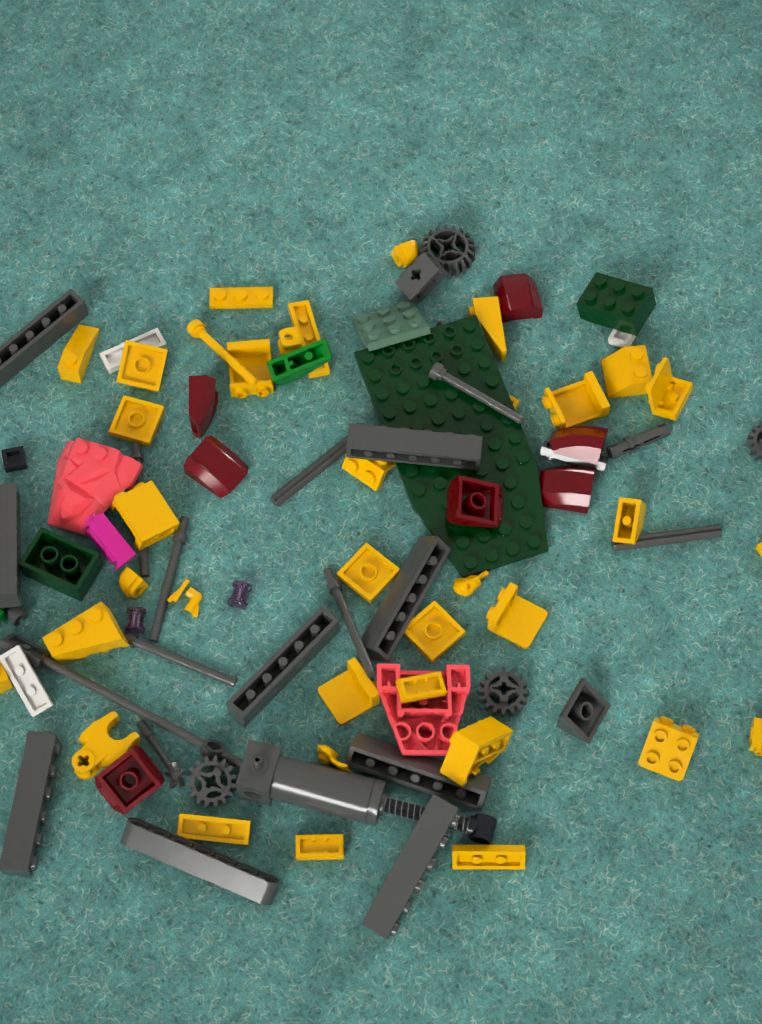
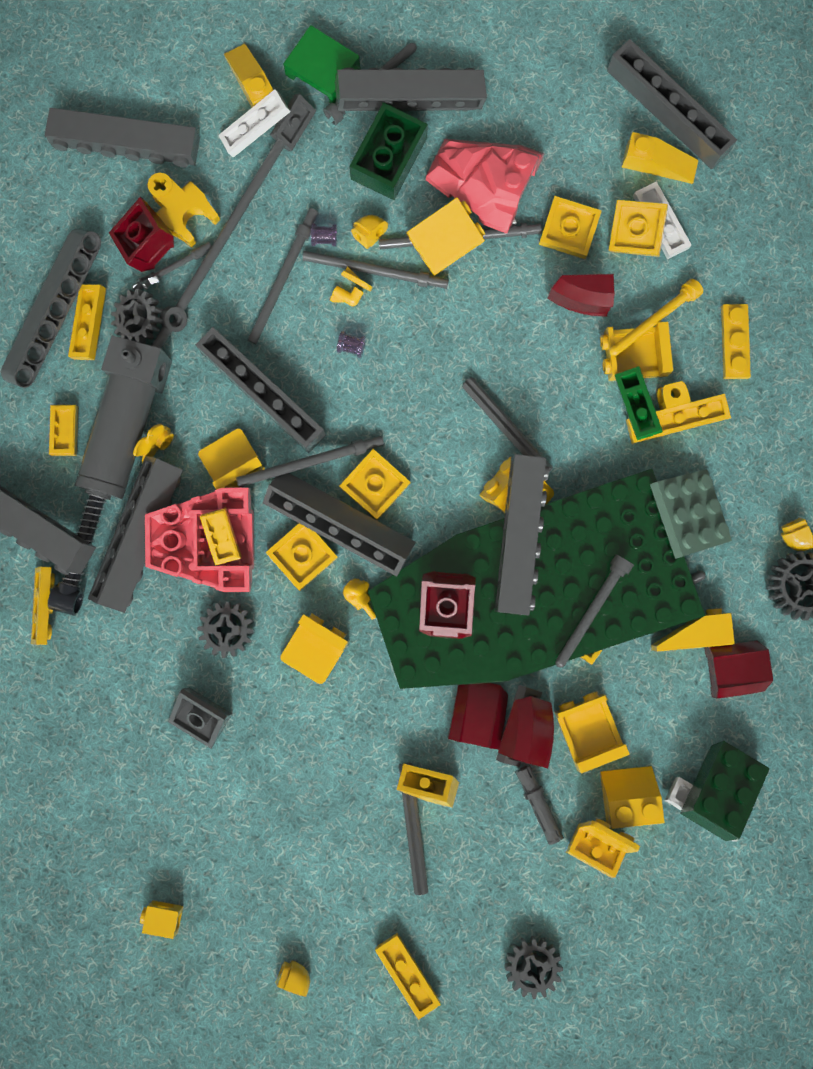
camera: 90 degrees right, 20 degrees up
black plate [1,446,28,473] -> none
yellow wedge [42,601,130,663] -> none
dark pink window [83,512,136,572] -> none
dark red slope [183,435,248,498] -> none
dark grey brick [396,252,448,303] -> none
yellow wedge [440,716,513,787] -> none
yellow bracket [638,716,699,781] -> none

